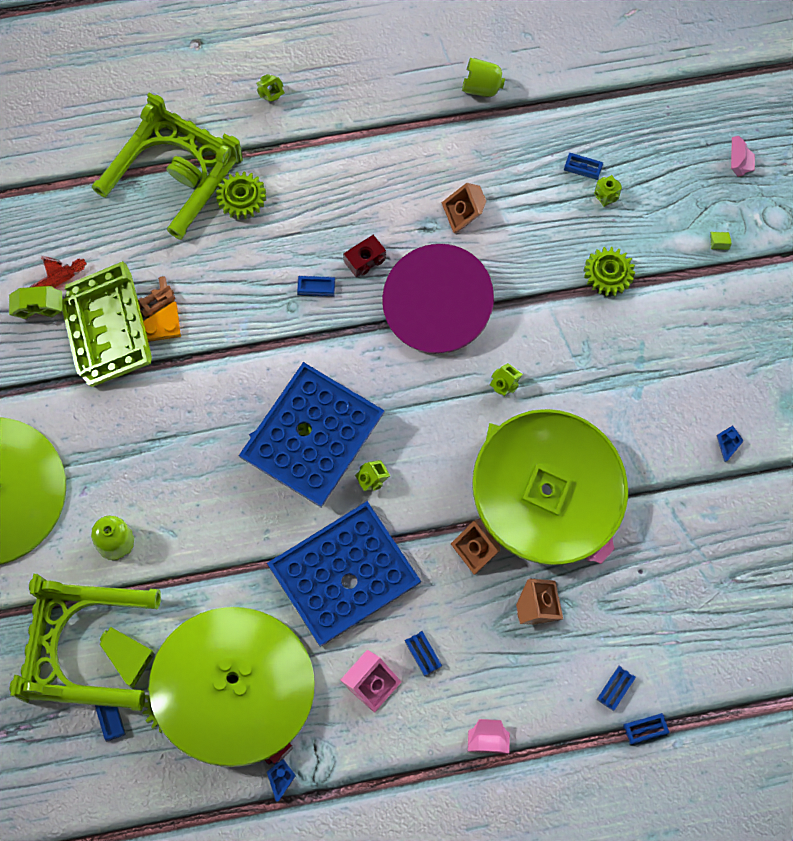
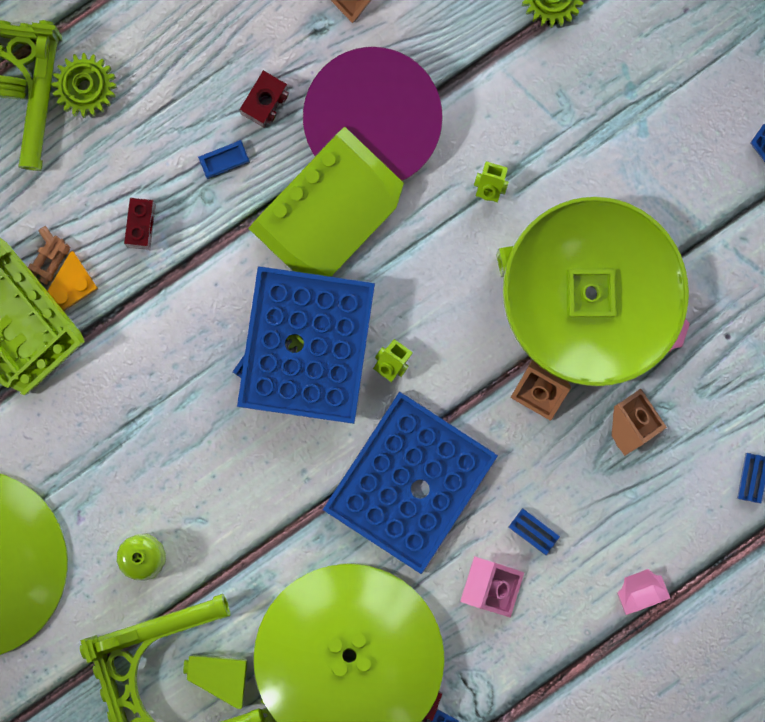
camera: 25 degrees left, 15 degrees up
none -> dark red brick [124,198,156,250]
none -> lime slope [248,127,404,277]

